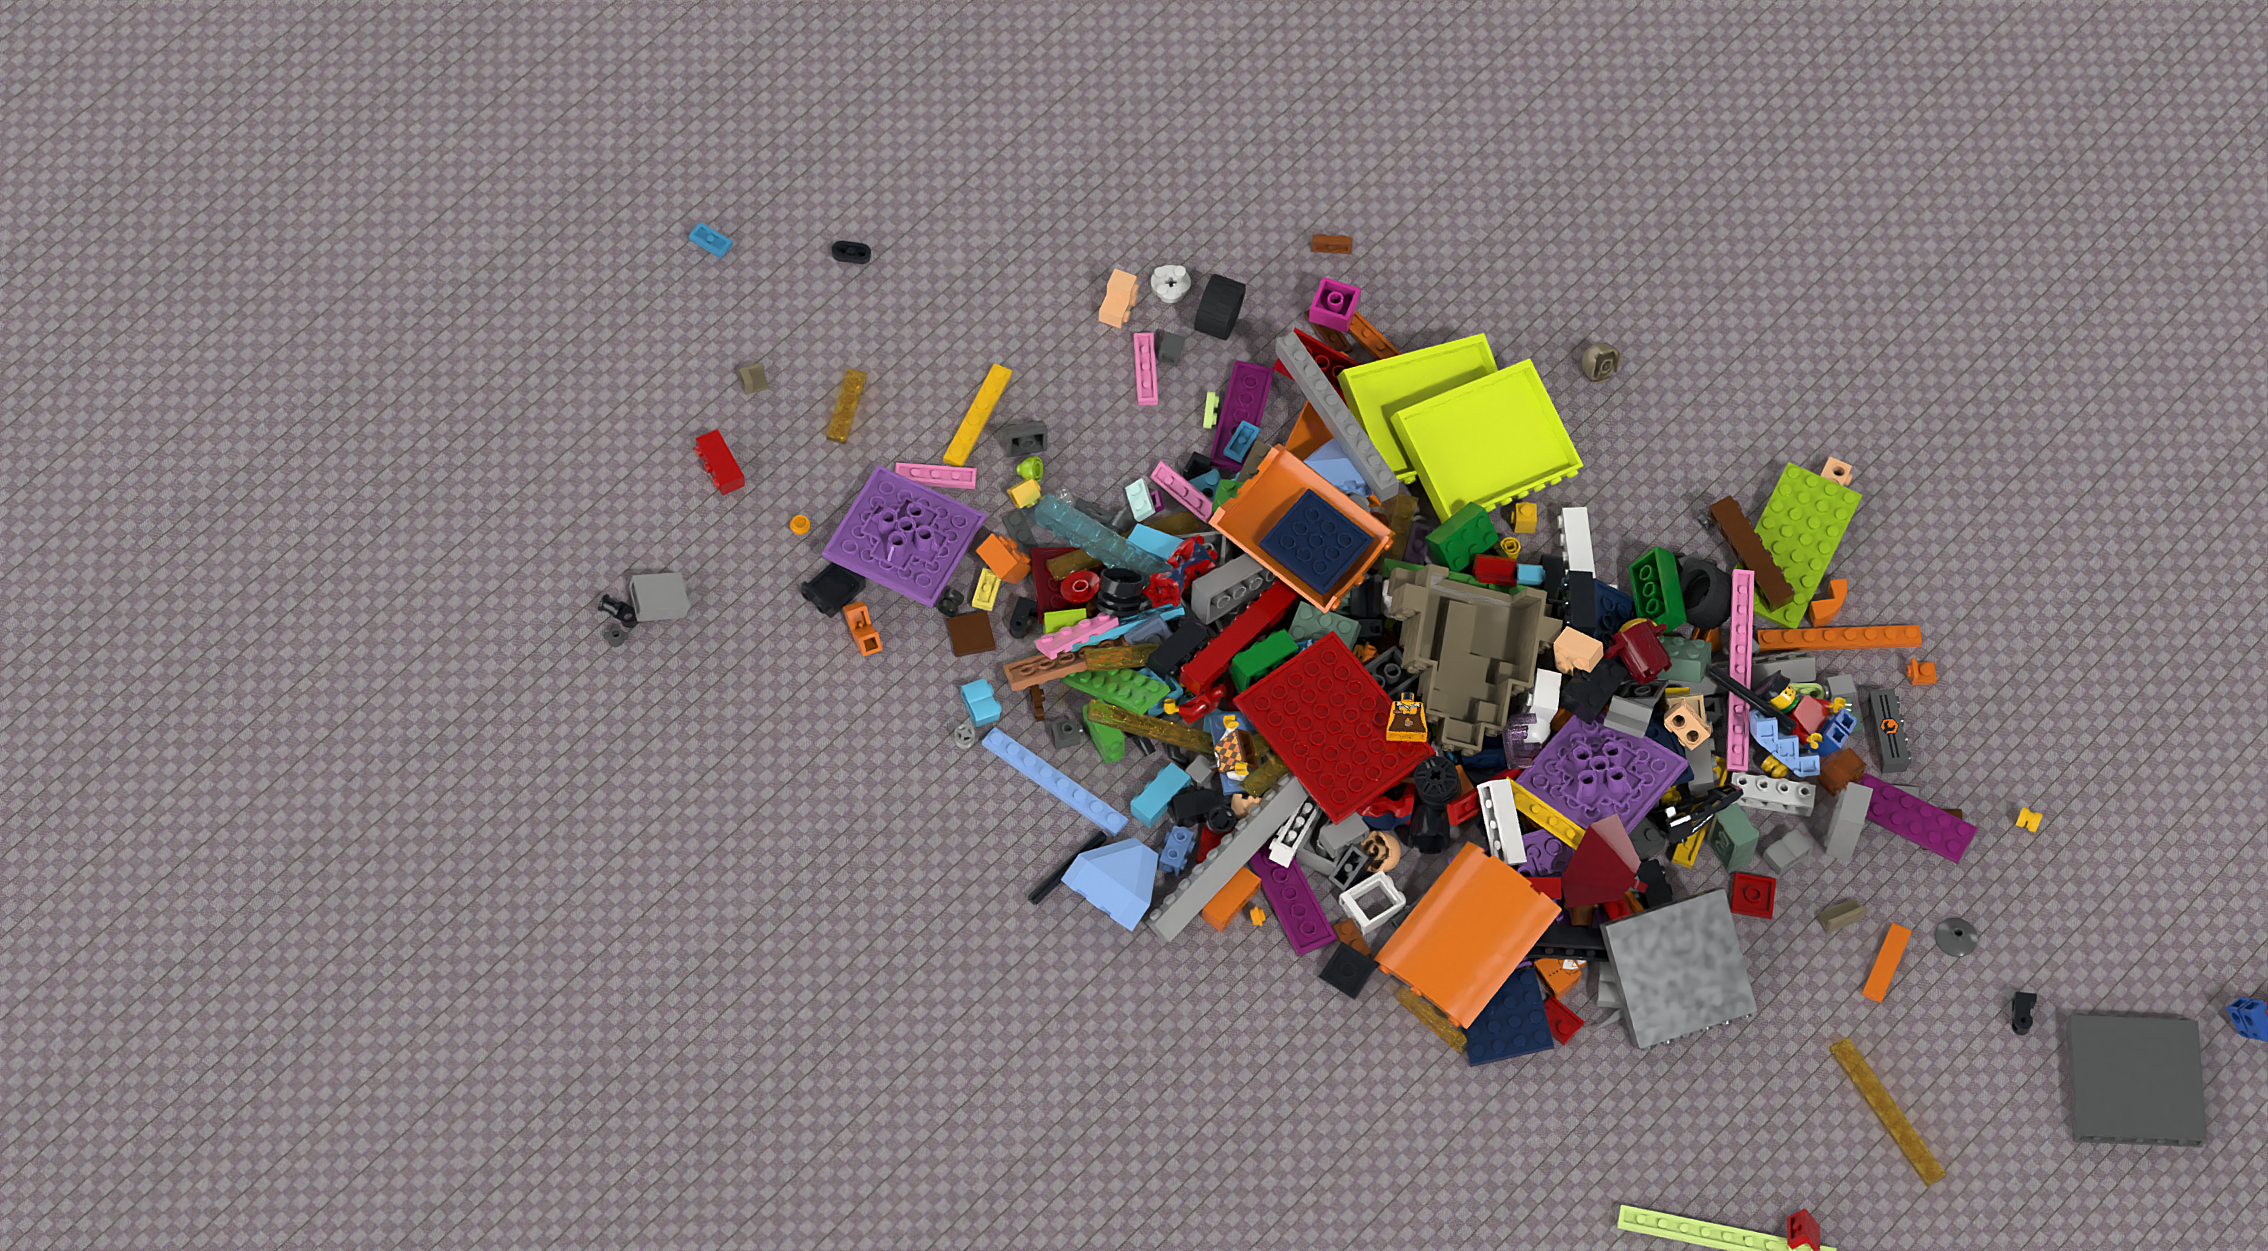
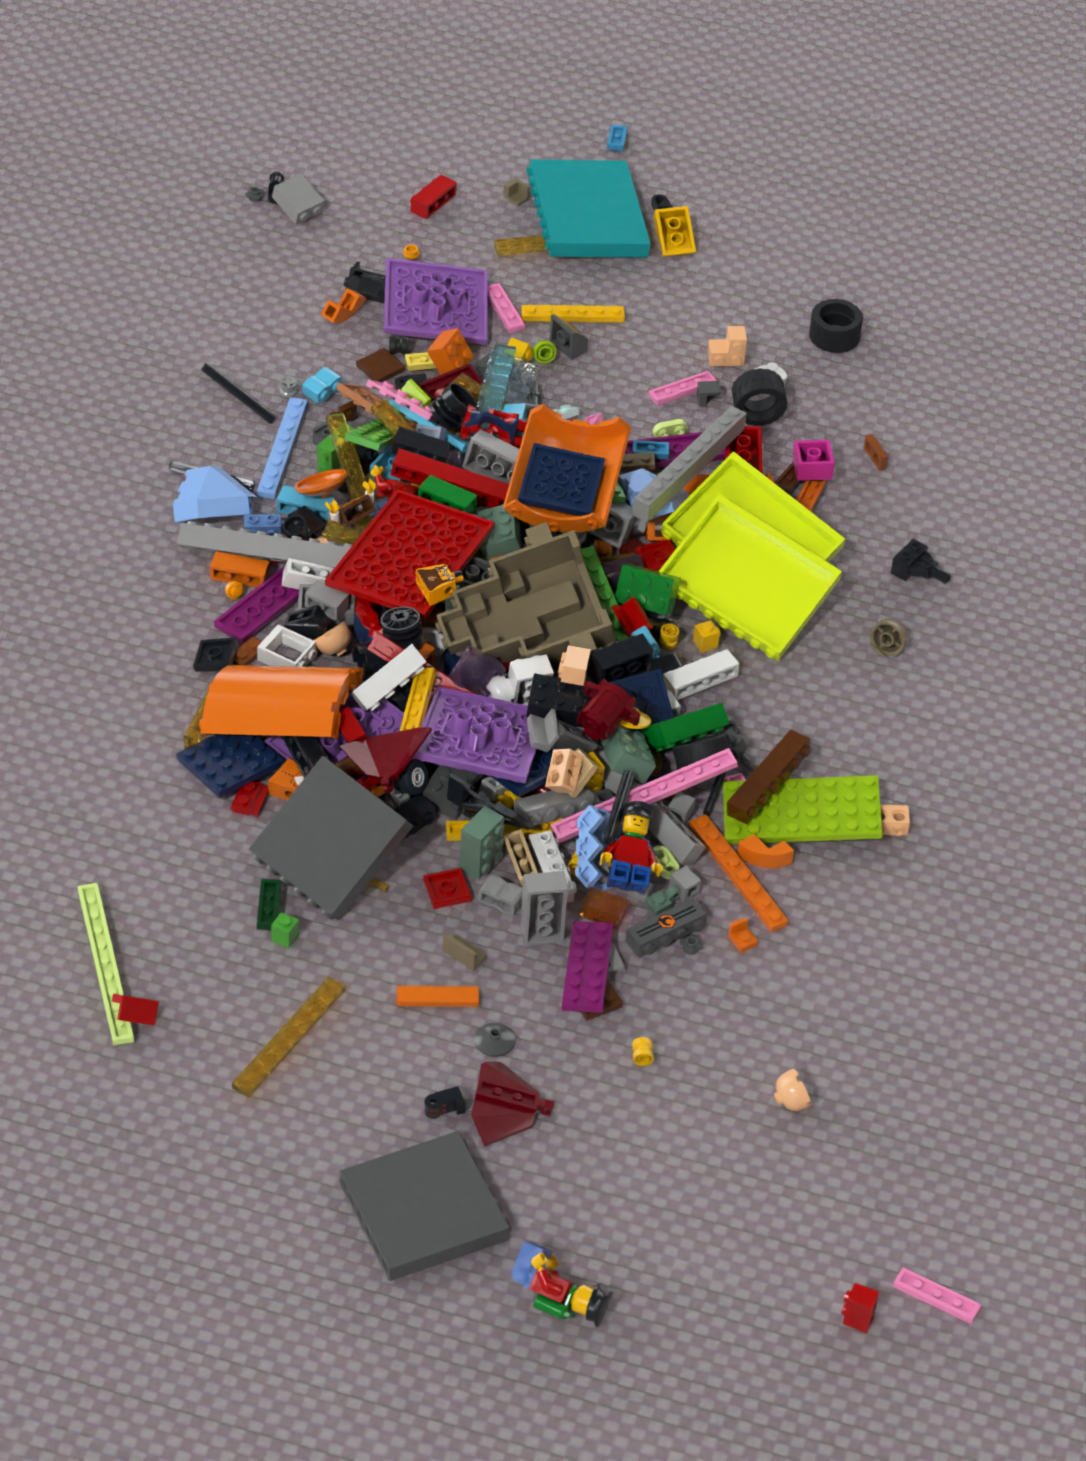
camera: 65 degrees right, 15 degrees down
none -> black axle [201,363,276,424]
none -> dark green plate [257,879,281,931]
none -> bright green brick [271,912,299,949]
none -> orange dish [294,469,347,498]
none -> dark red panel [471,1062,554,1147]
none -> tan brick [503,829,538,888]
none -> teal panel [526,159,651,257]
none -> red tile [635,539,676,571]
none -> yellow slope [653,206,696,257]
none -> dark grey plate [680,934,703,955]
none -> light nougat cylinder [774,1068,812,1111]
none -> black tyre [809,299,863,353]
none -> black brick [891,538,951,584]

